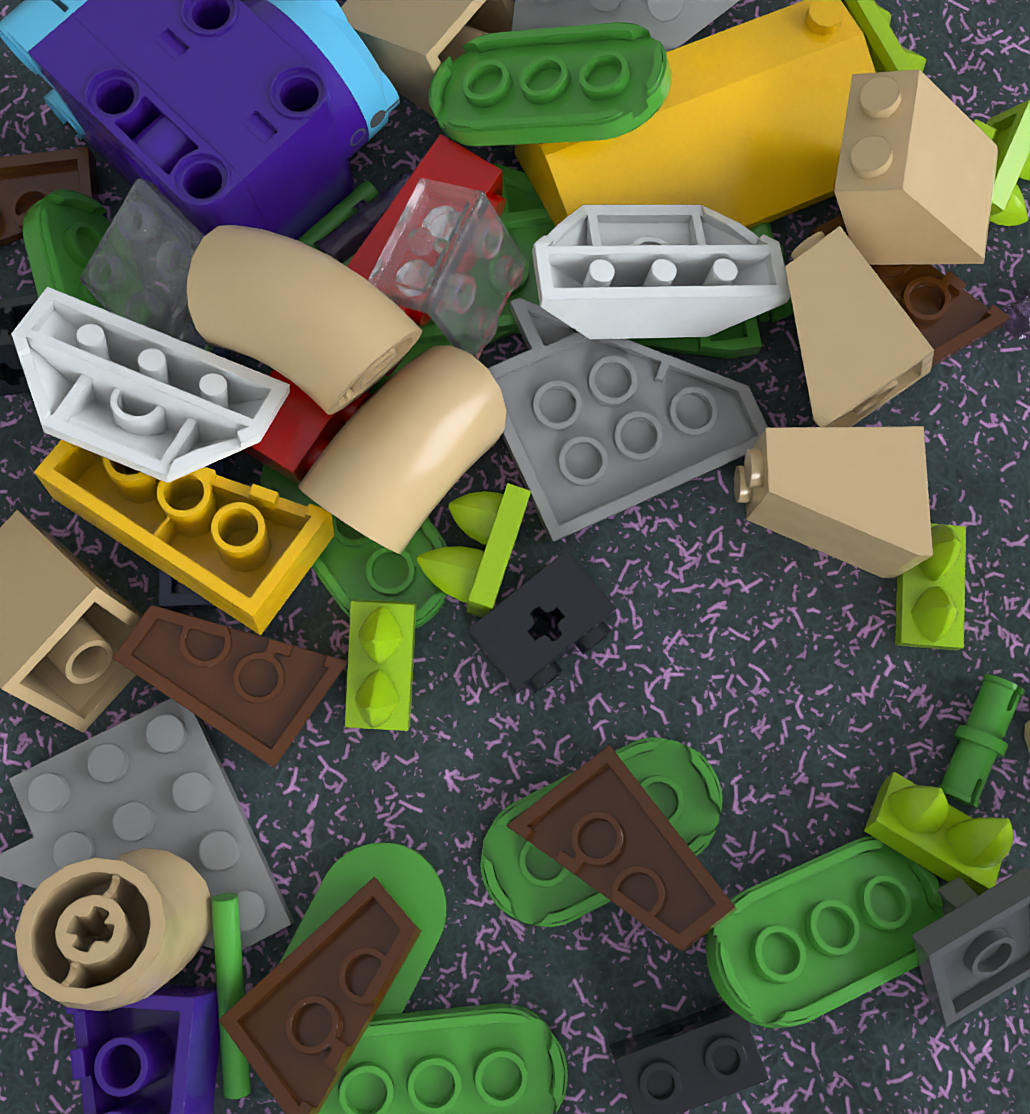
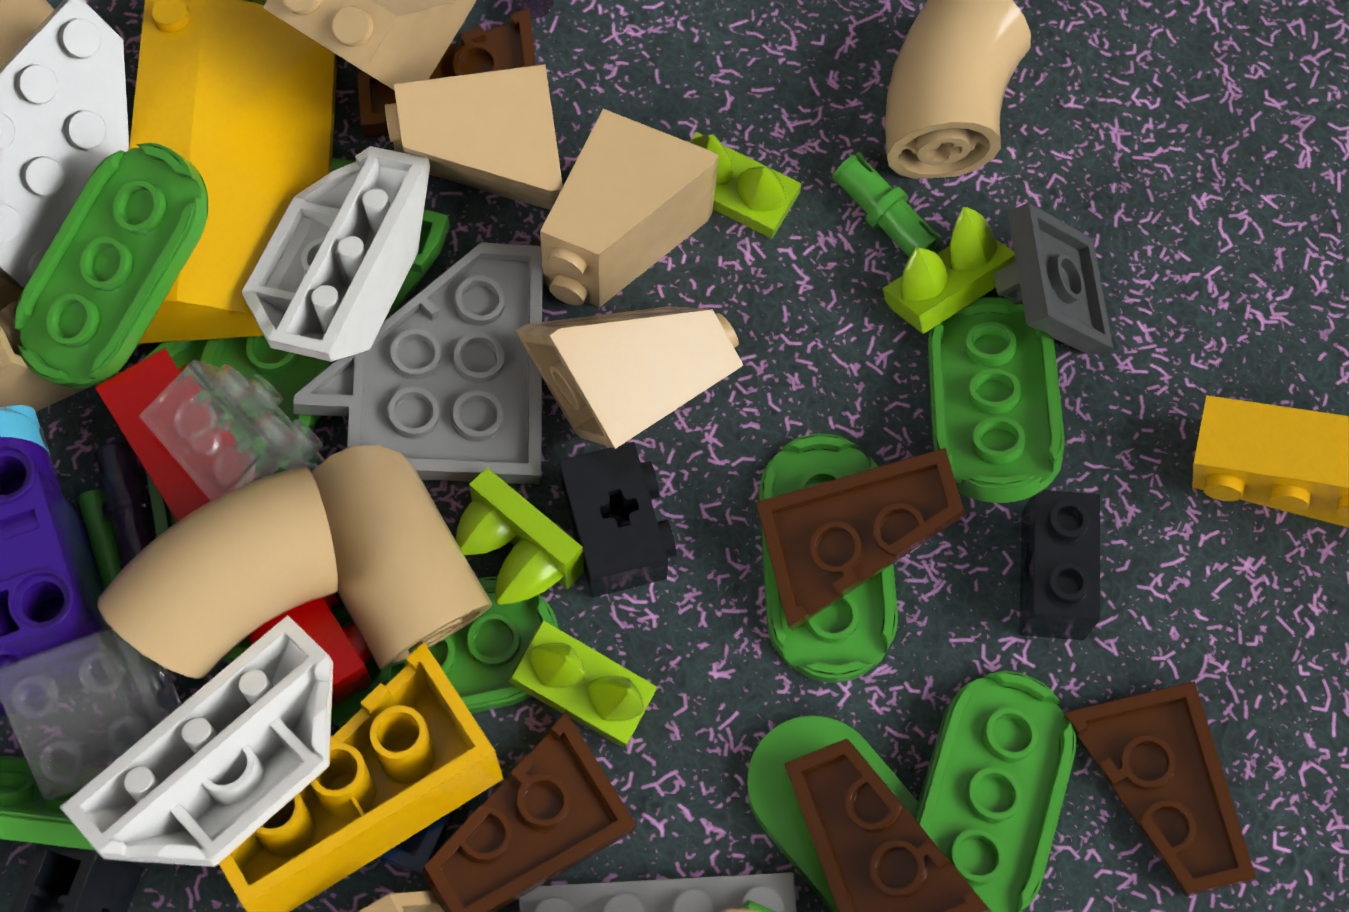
camera: 70 degrees left, 10 degrees down
none -> tan slope [515,306,743,449]

